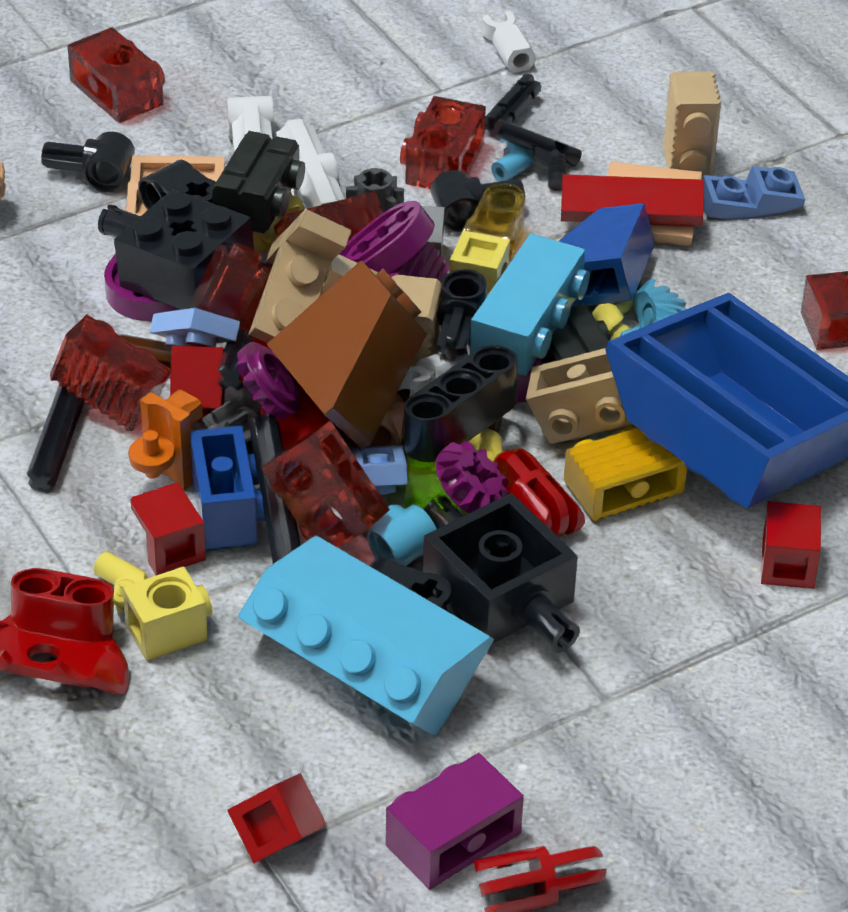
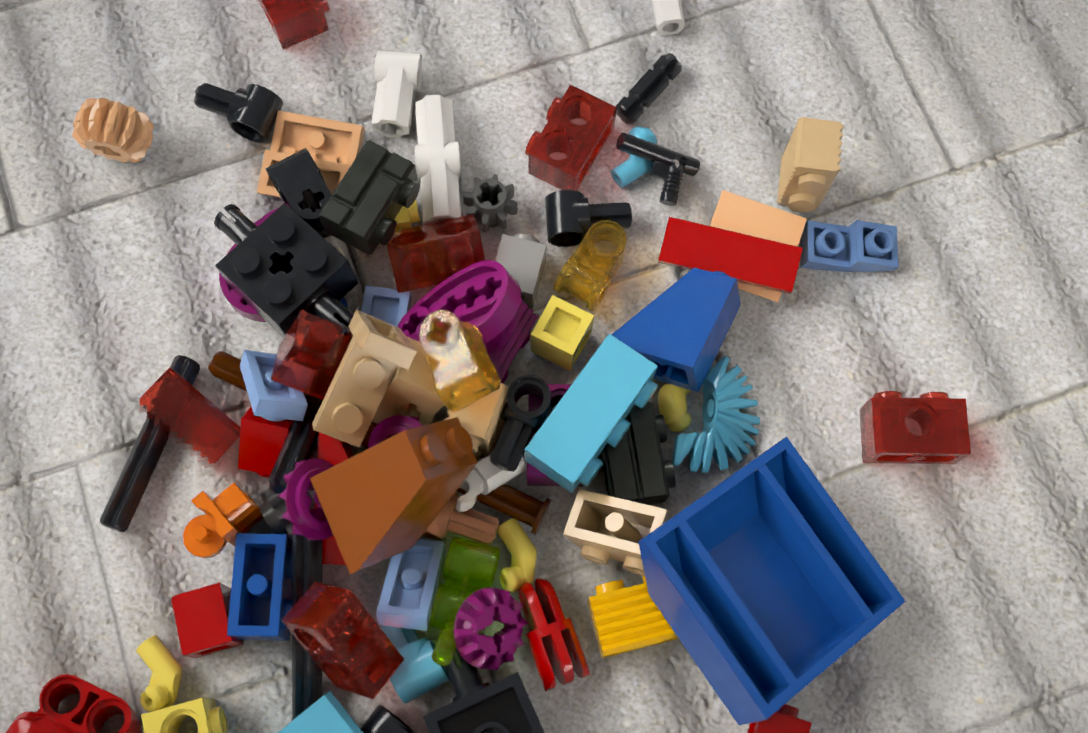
camera: 10 degrees right, 30 degrees up
black beam [404,345,517,463] -> none
none -> clear yellow piece [419,310,500,412]

